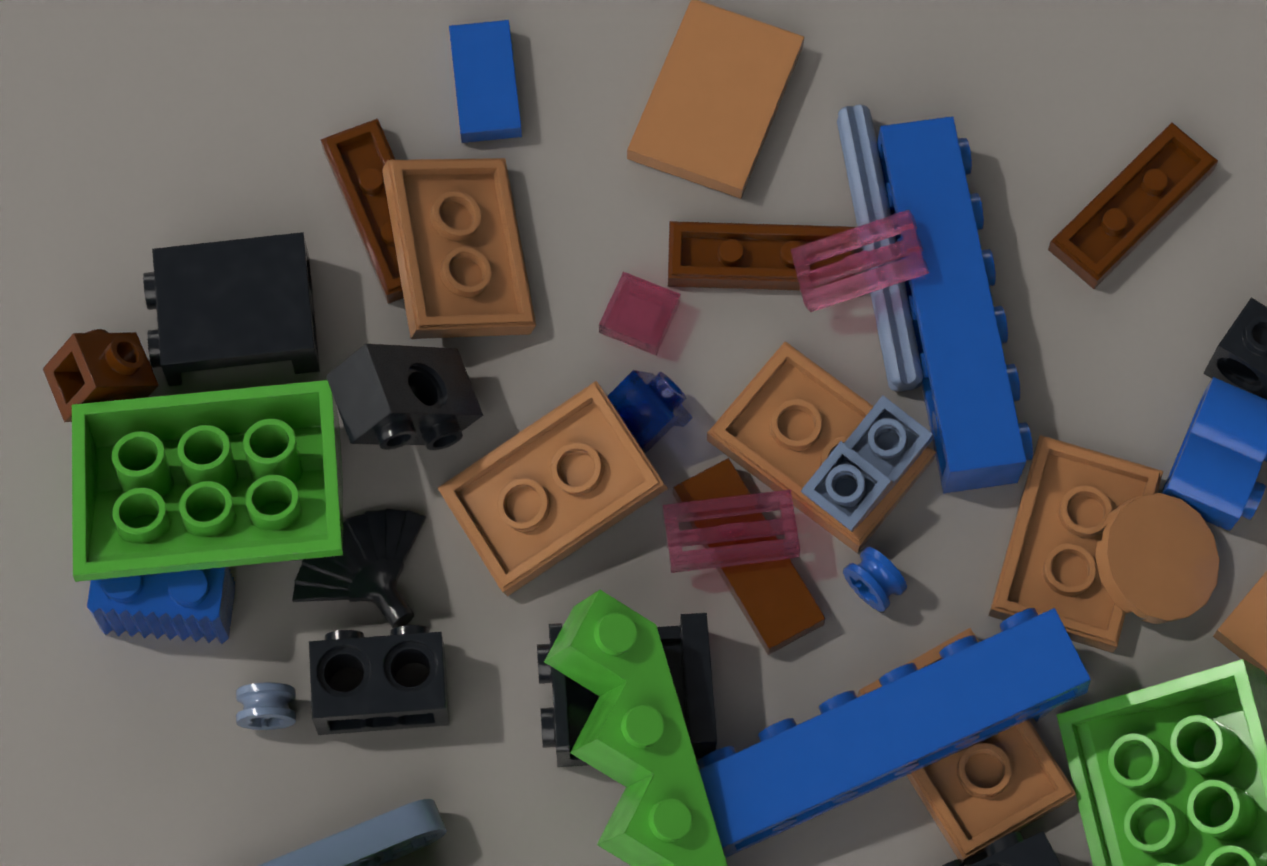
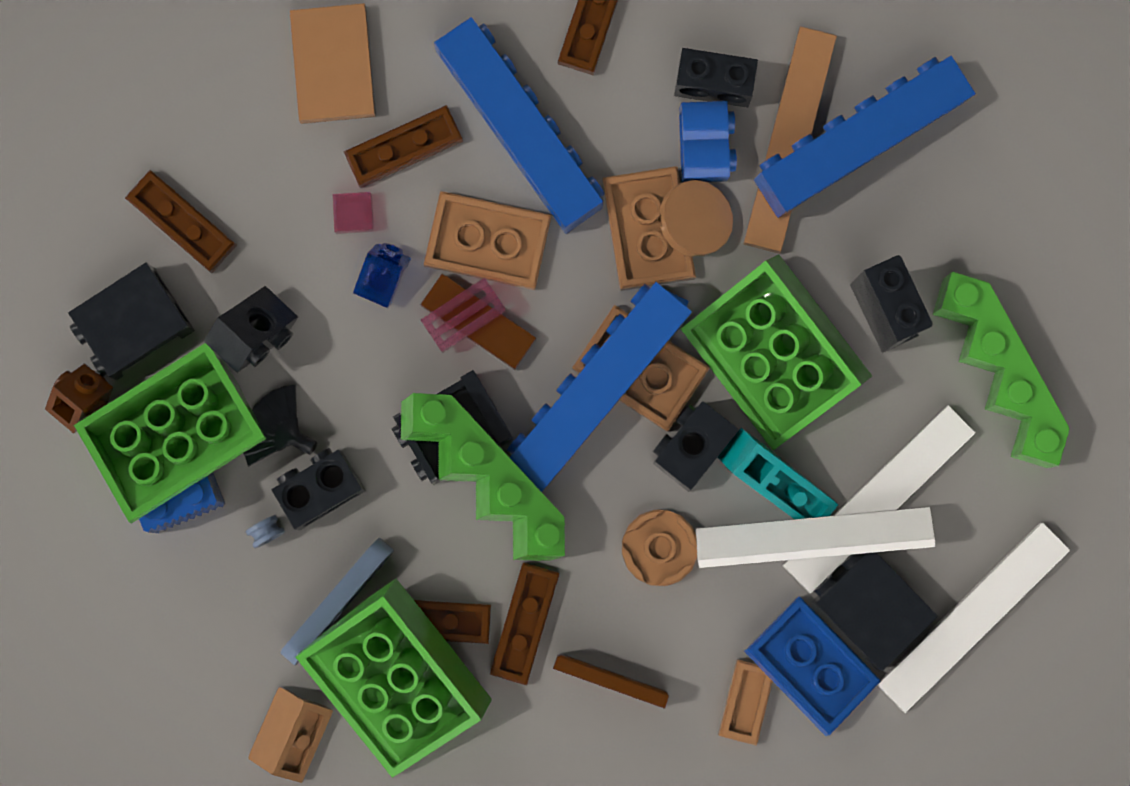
camera: 25 degrees left, 15 degrees up
medium nougat tile [382,158,536,339] -> none
medium nougat tile [438,381,668,596] -> none
blue tile [449,20,522,143] -> none
clear pink tile [791,210,929,312] -> none
sand blue slope [801,395,934,532] -> none
sand blue axle [837,104,923,392] -> none
blue bush [843,547,907,612] -> none

